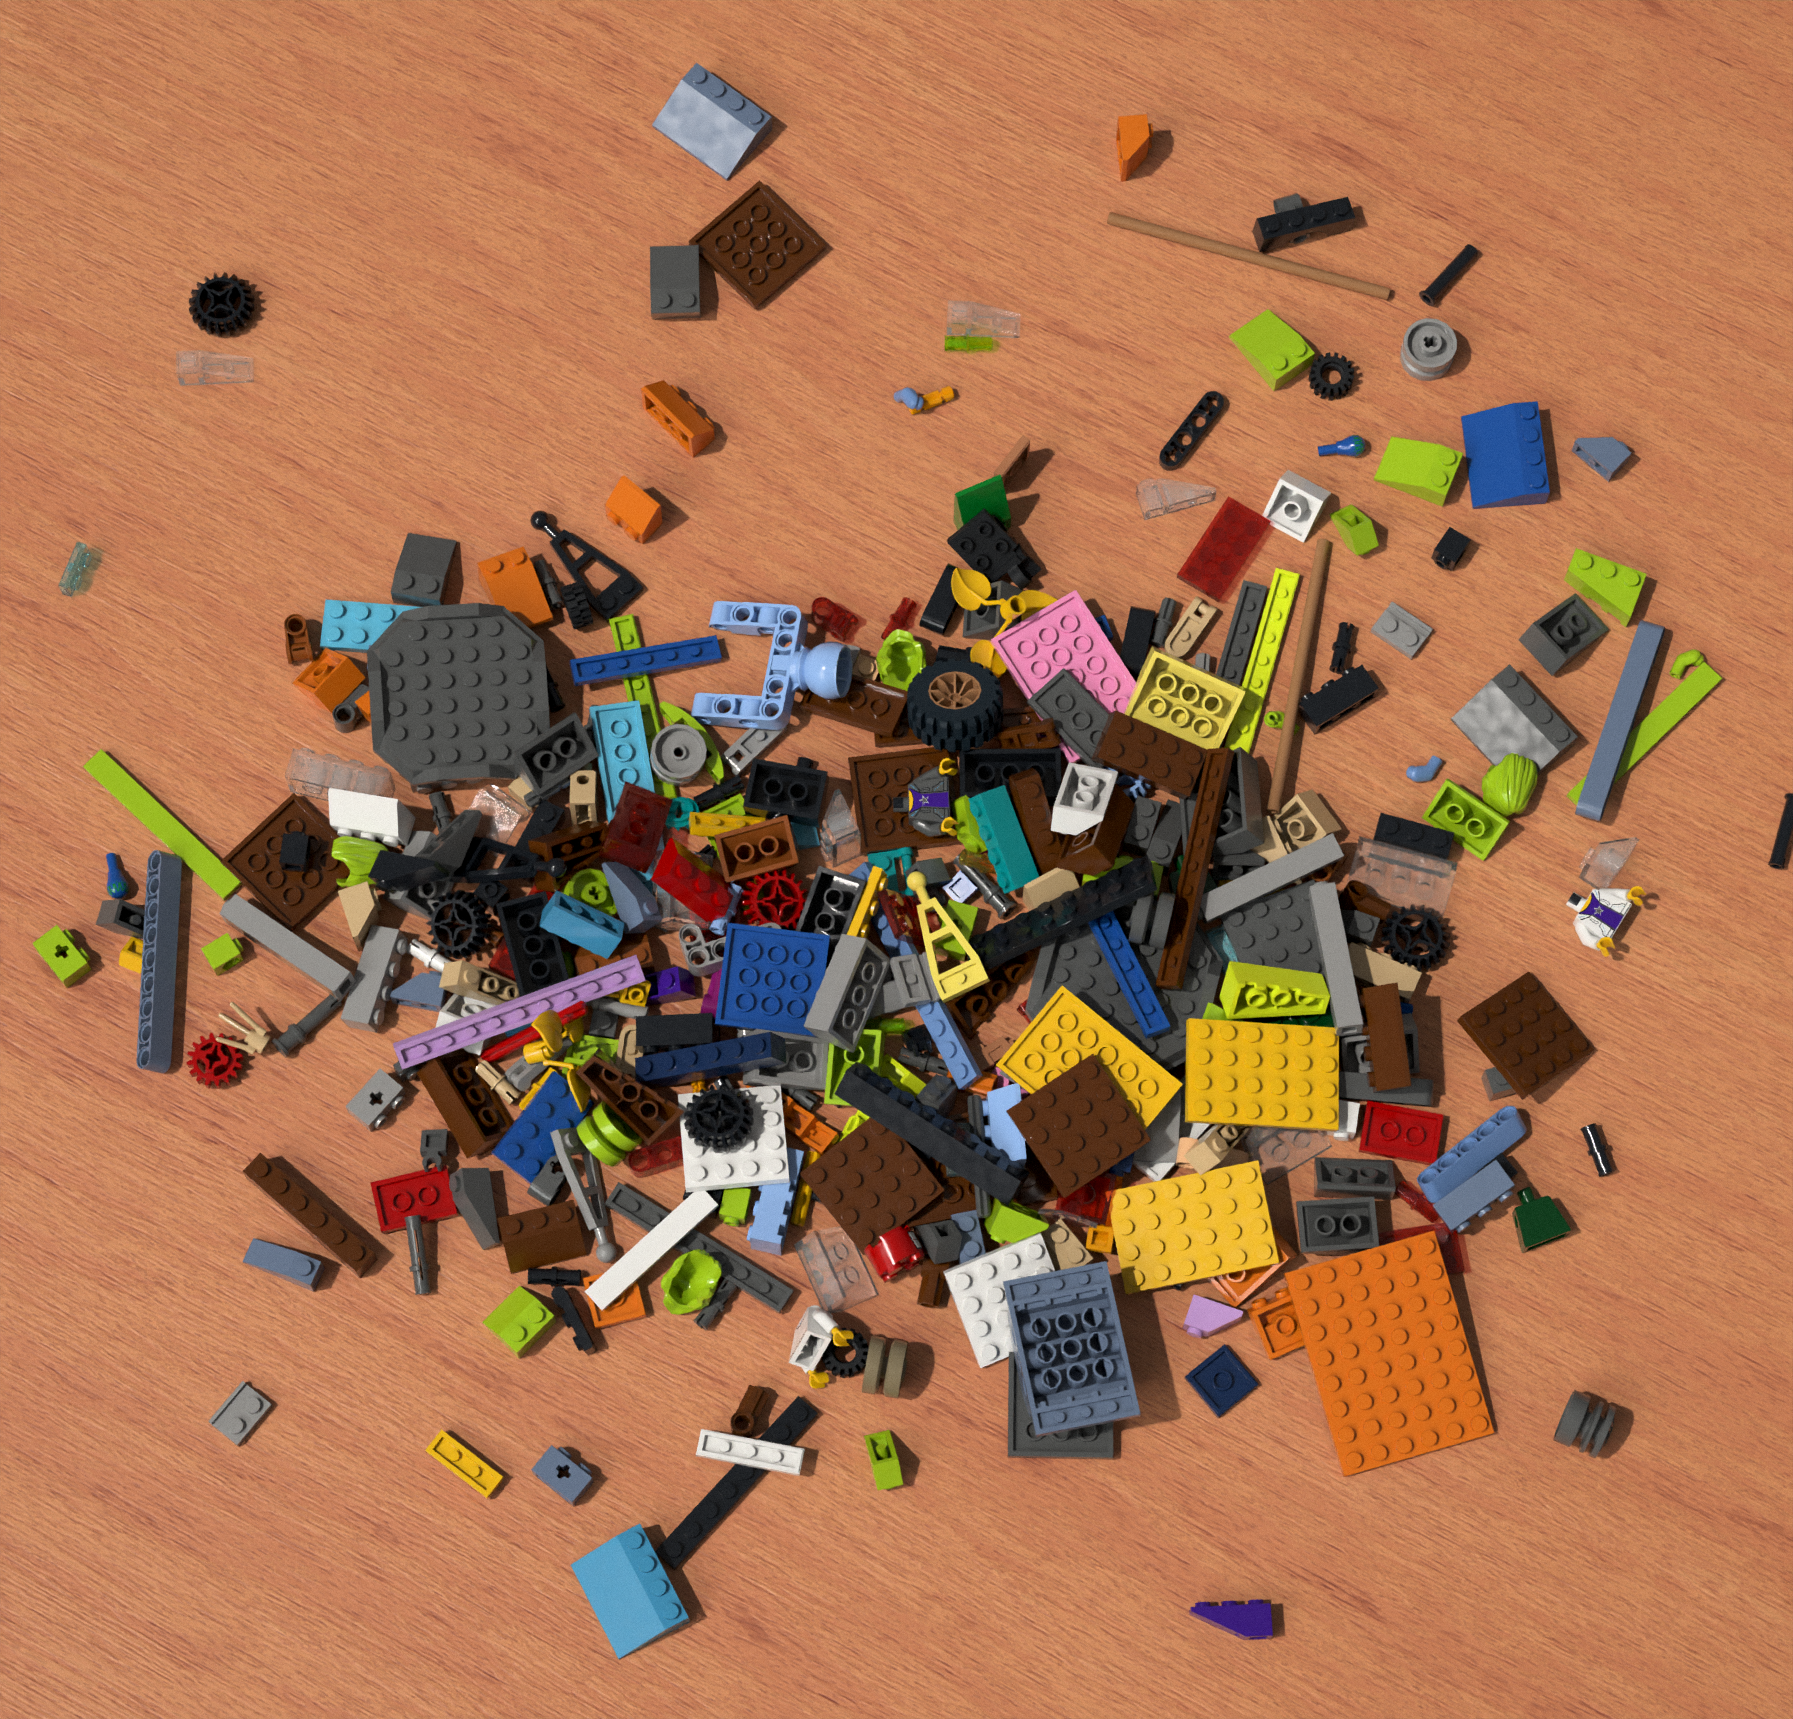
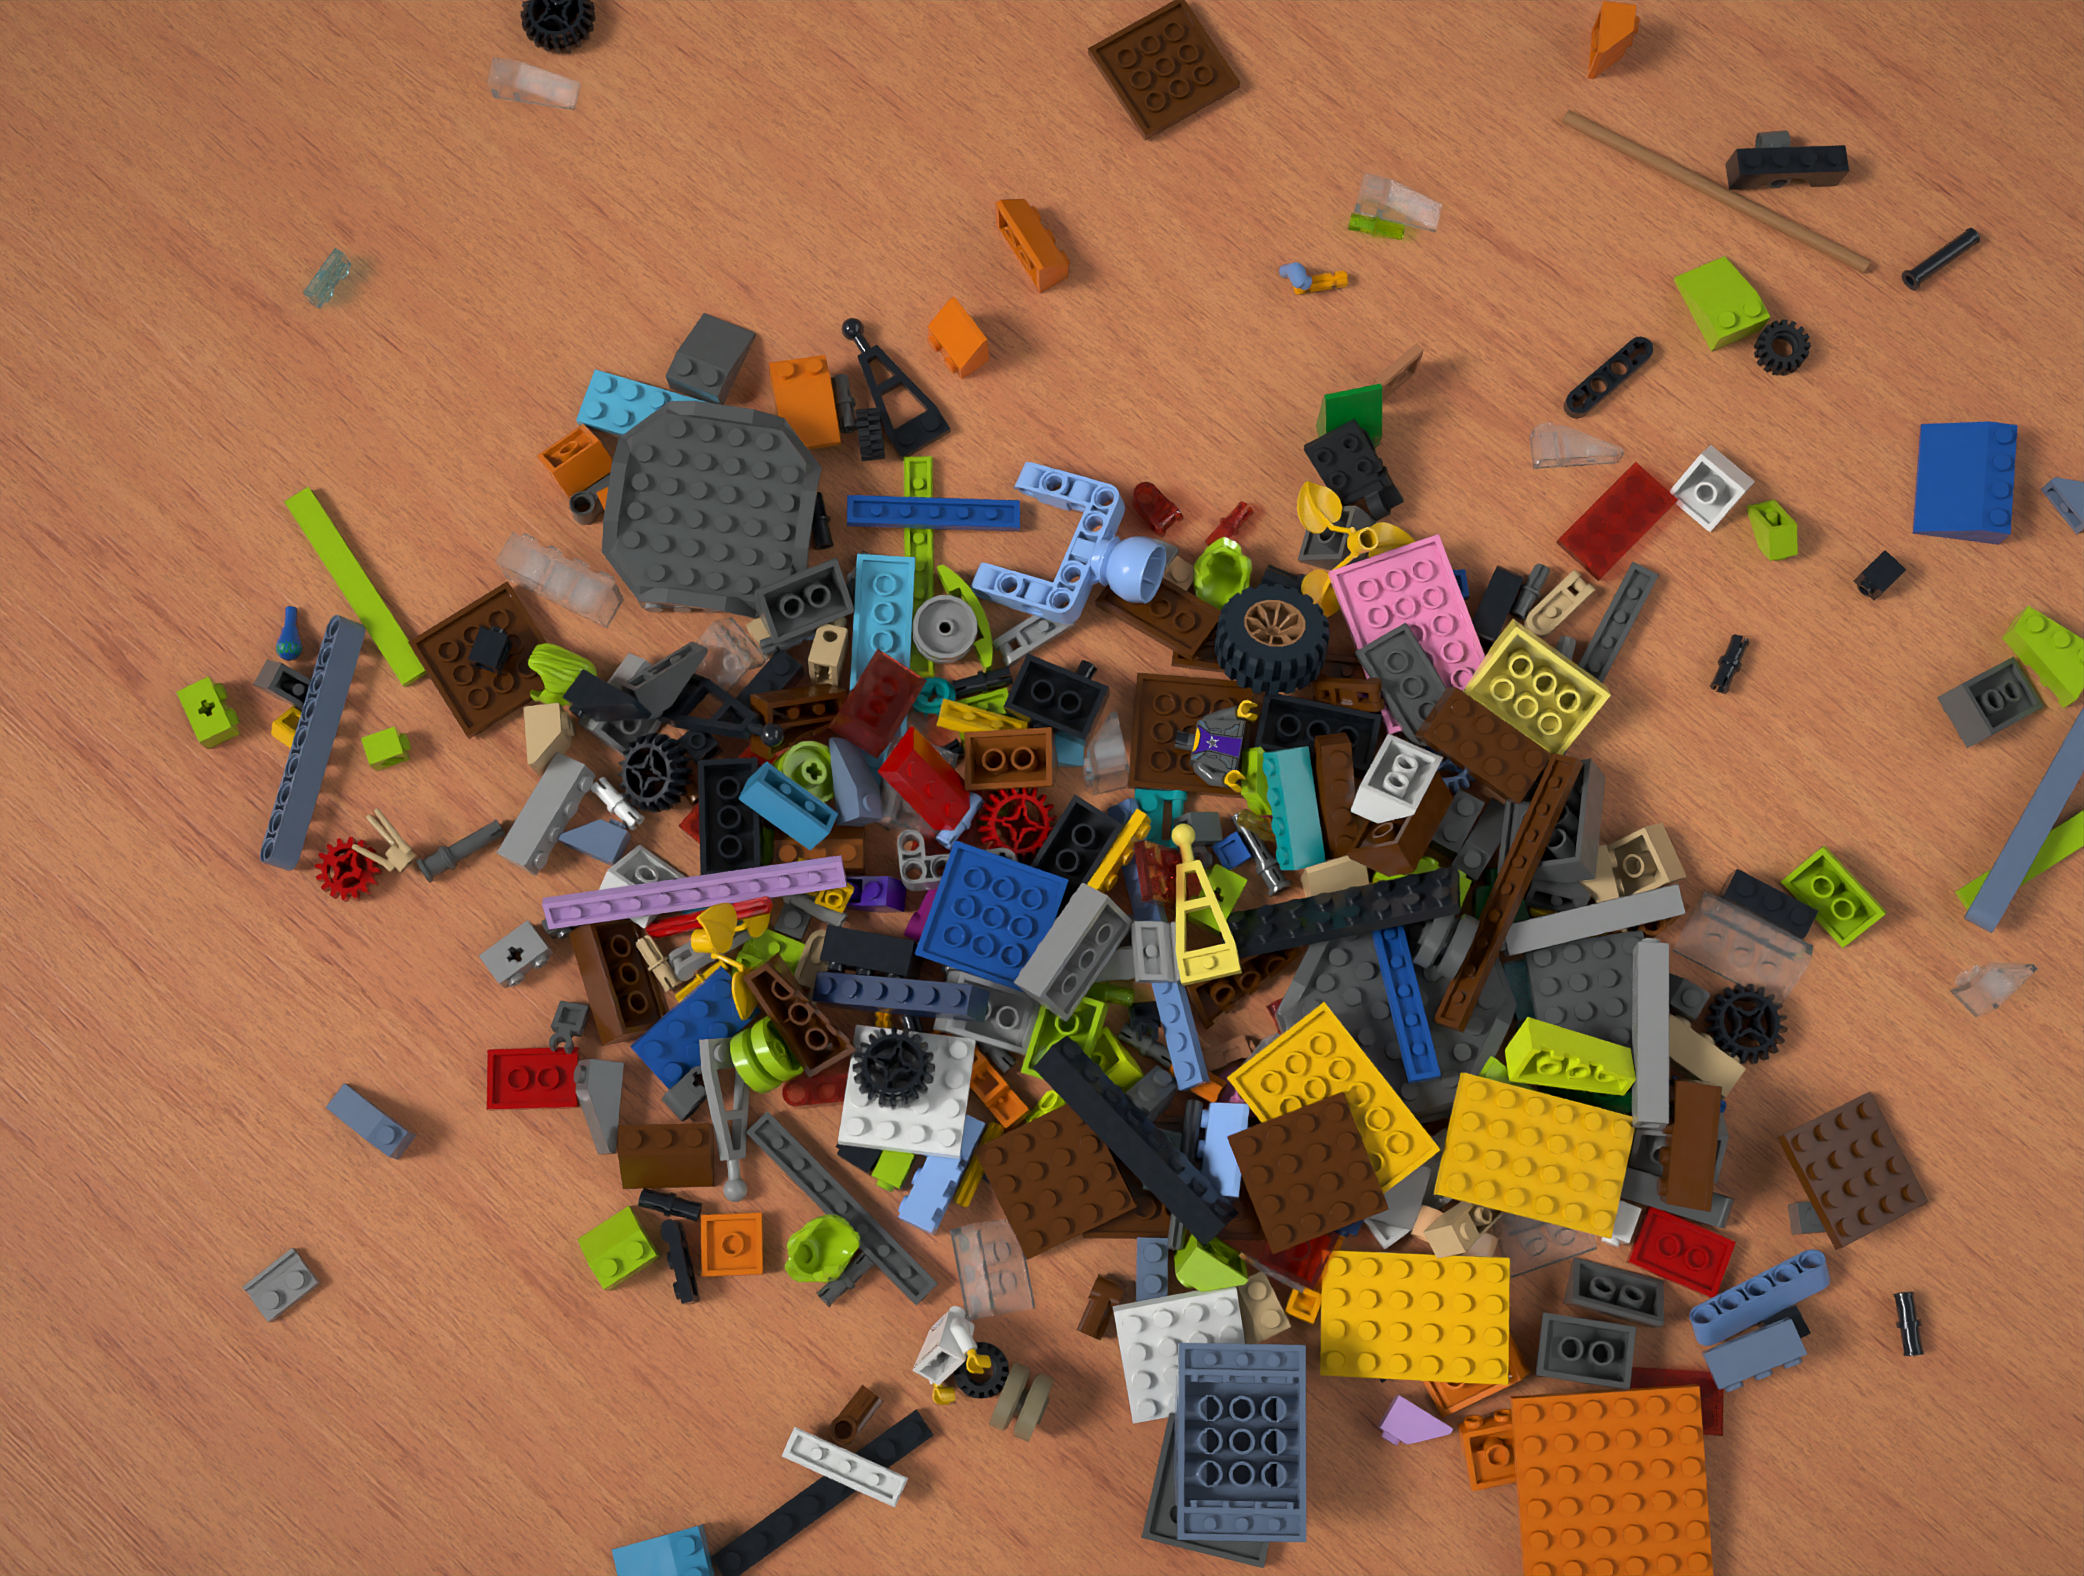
camera: 15 degrees right, 5 degrees up
light grey brick [219,894,356,1001] -> none
reddish brown brick [243,1153,378,1278] -> none
dark orange piece [284,614,314,664] -> none
white slope [328,788,416,847] -> none
dark grey pin [404,1215,432,1295] -> none
yellow plate [425,1429,504,1499] -> none
dark grey pin [429,791,453,833] -> none
tan slope [439,960,520,1005] -> none
sand blue brick [531,1445,594,1507] -> none
white tile [585,1191,719,1311] -> none
dark grey slope [650,245,701,319] -> none
red brick [864,1225,925,1283] -> none
lime slope [864,1430,903,1491] -> none
dark grey slope [914,1220,962,1264] -> none
black beam [919,563,959,636] -> none
dark blue tile [1184,1344,1258,1418] -> none
neon yellow tile [1224,568,1300,754] -> none
lime arm [1264,711,1300,736] -> none
medium nougat piece [1266,539,1330,814] -> none
black brick [1298,665,1379,735] -> none
blue piece [1318,435,1366,457] -> none
reddish brown piece [1338,880,1392,924] -> none
light grey plate [1371,602,1433,660] -> none
lime slope [1374,436,1463,507] -> none
clear red axle [1394,1180,1439,1223] -> none
light grey wheel [1400,318,1457,381] -> none
medium blue arm [1406,756,1443,782] -> none
slope [1451,664,1578,776] -> none
lime hair [1482,753,1538,816] -> none
dark green torso [1512,1187,1571,1253] -> none
torso [1566,886,1646,957] -> none

